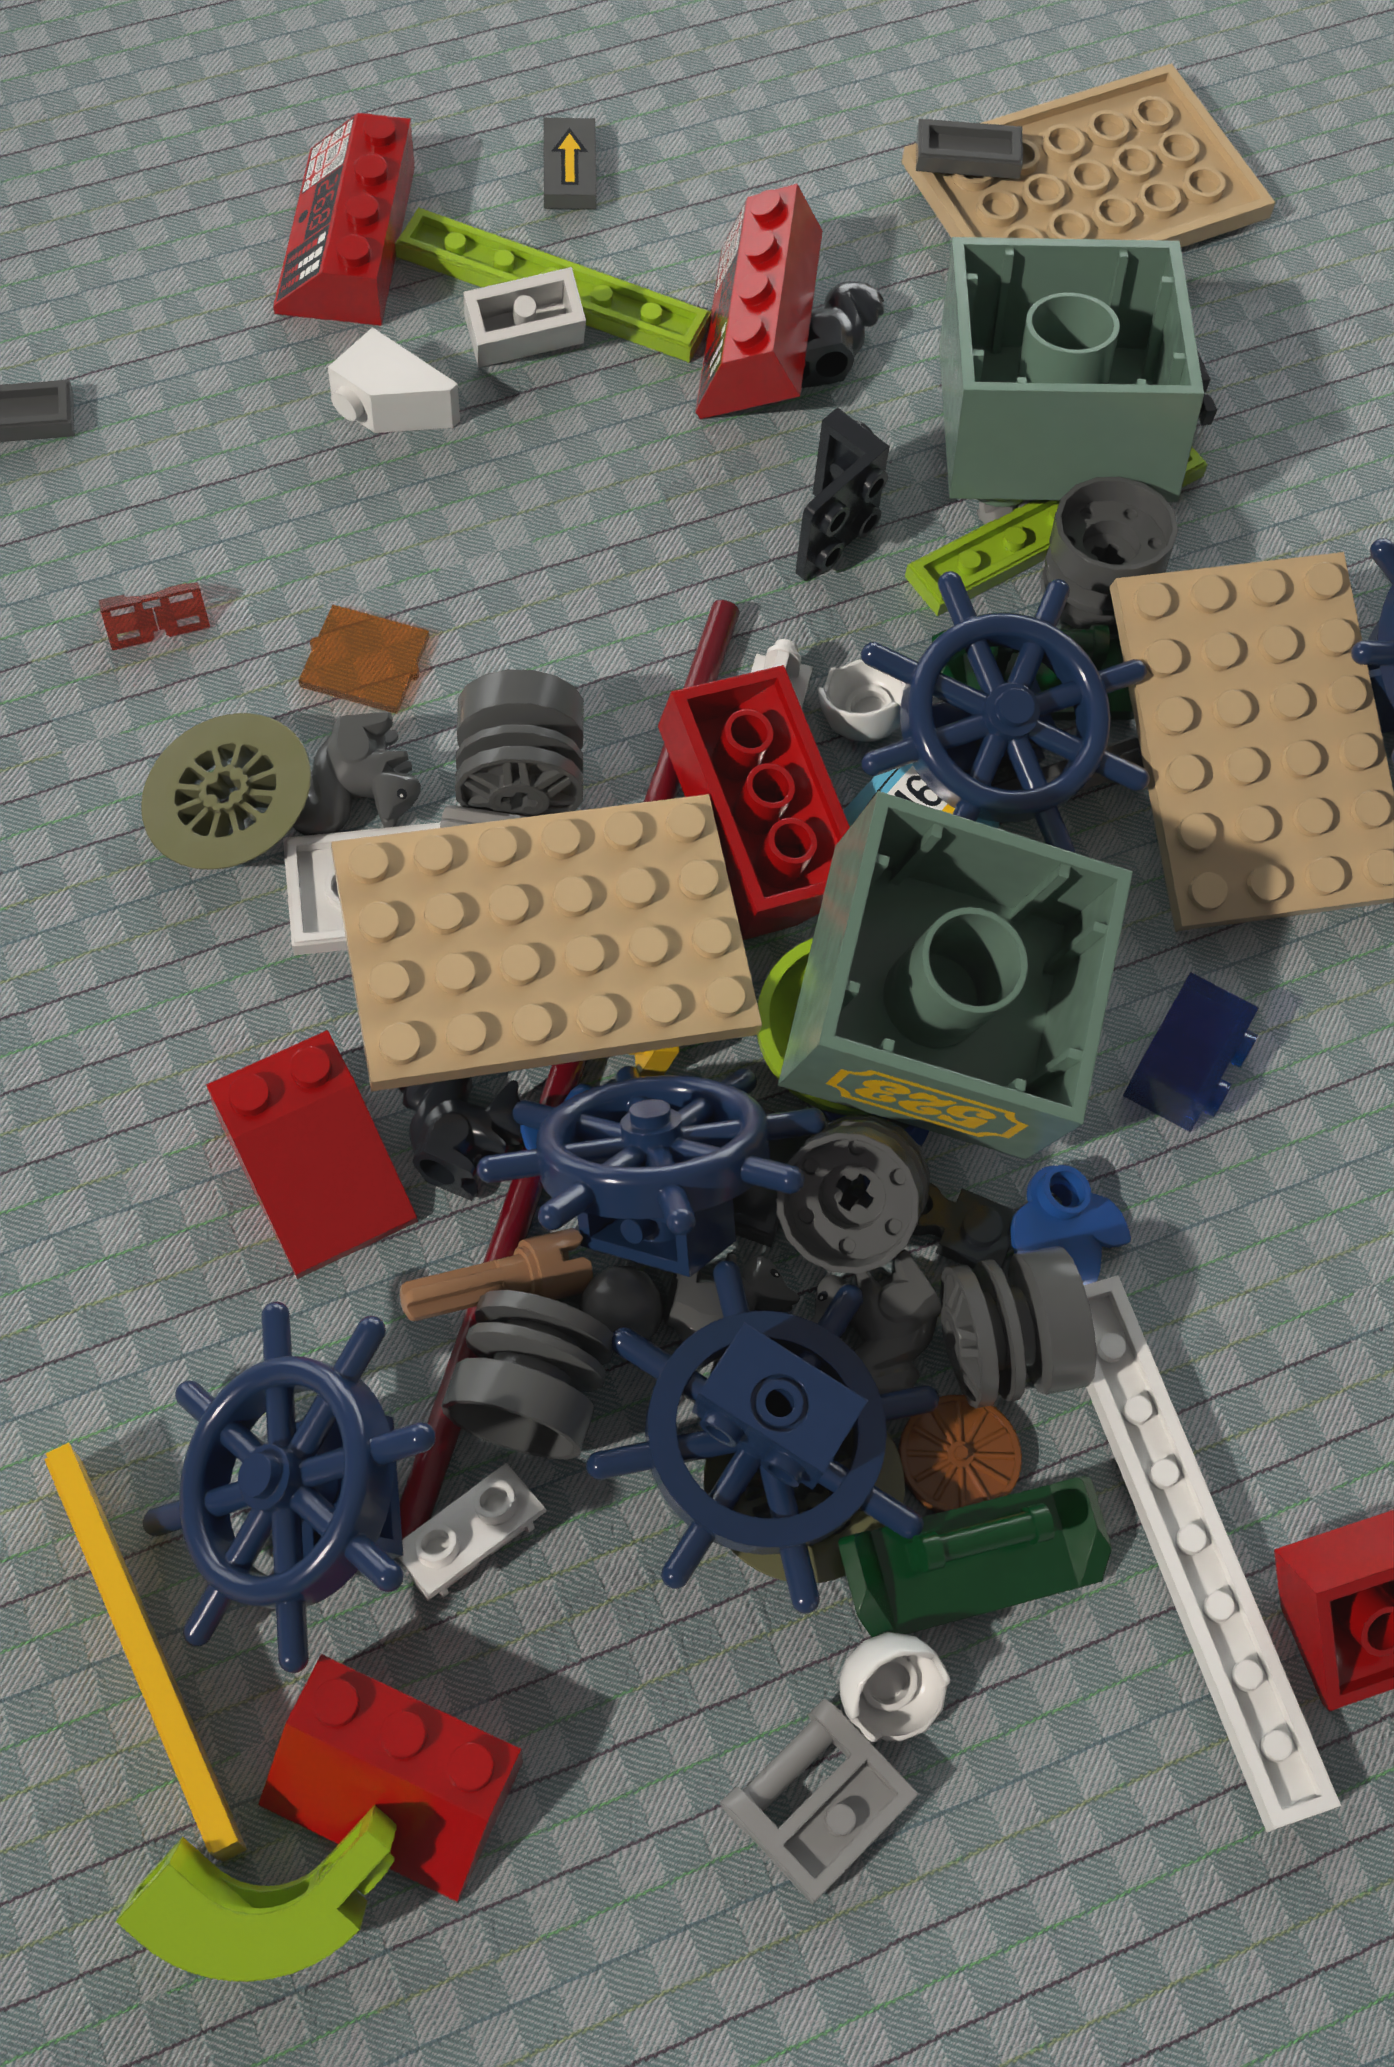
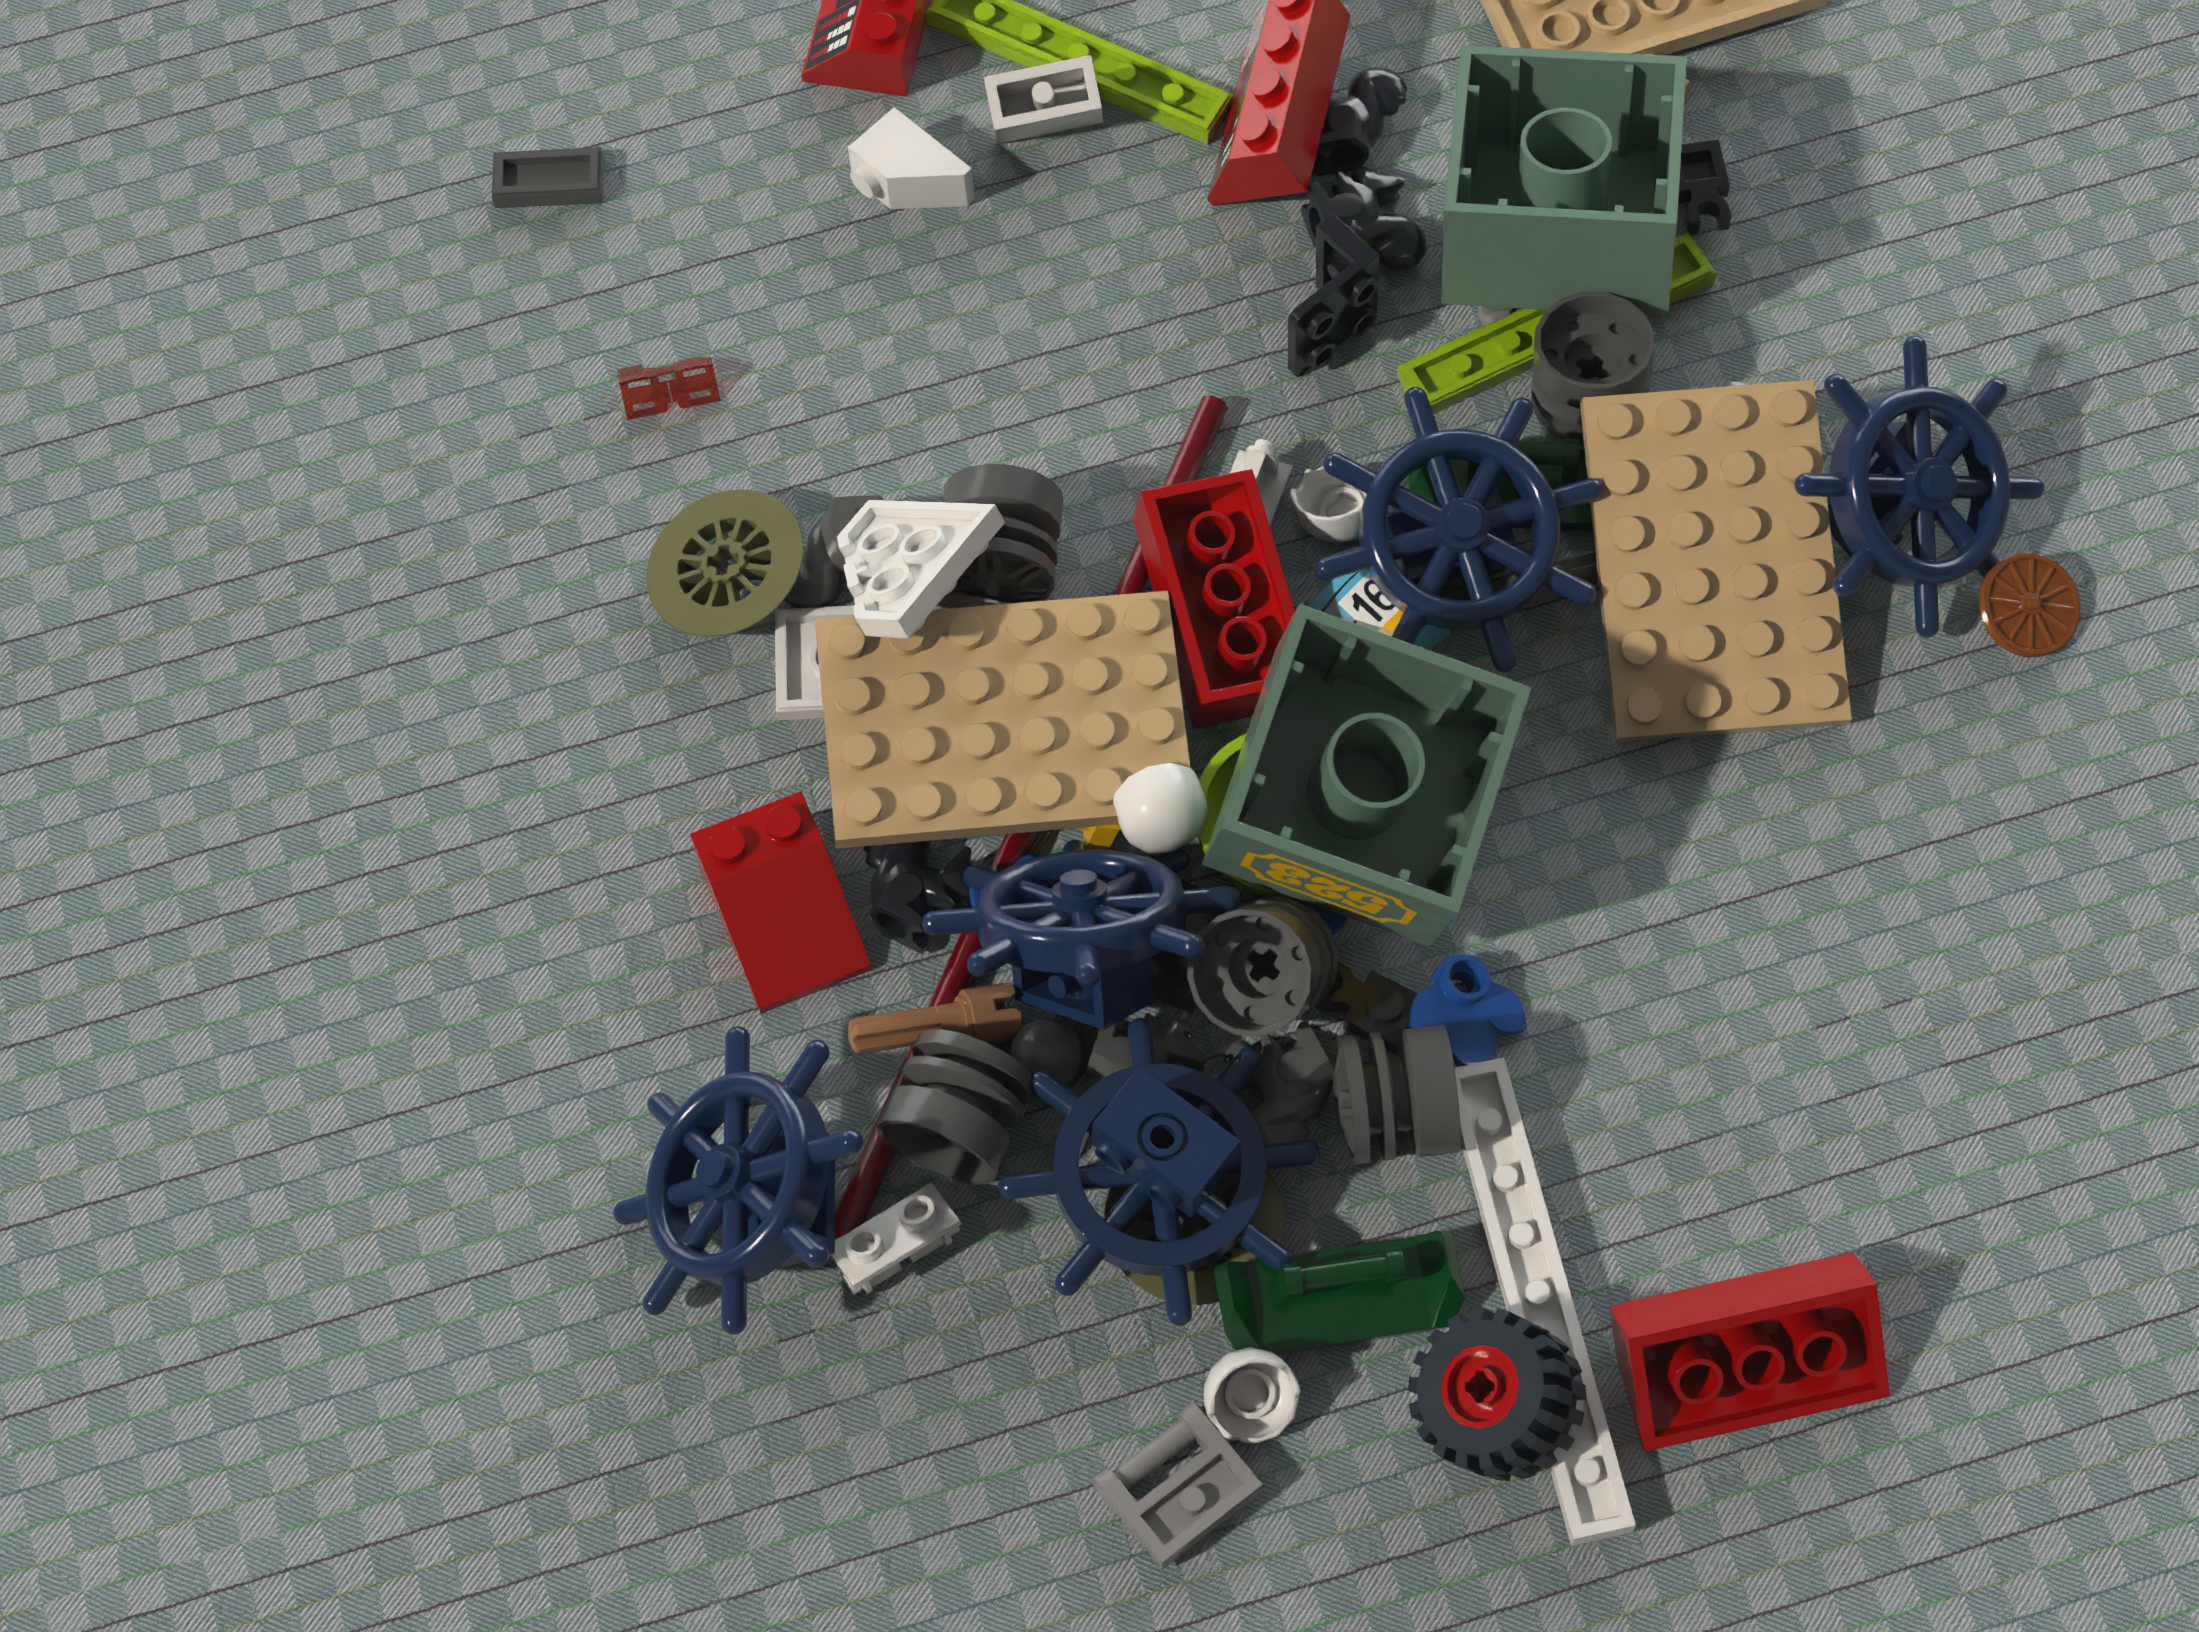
camera: 15 degrees right, 0 degrees up
yellow tile [44,1443,247,1862] -> none
lime arch [115,1805,397,1982] -> none
red slope [258,1654,523,1903] -> none
clear orange piece [298,604,430,714] -> none
dark orange wheel [898,1395,1022,1513] -> none
clear blue brick [1123,972,1259,1132] -> none
none -> white plate [837,500,1005,639]
none -> white hair [1113,763,1208,854]
none -> black animal [1301,167,1427,269]
none -> black wheel [1408,1308,1586,1481]

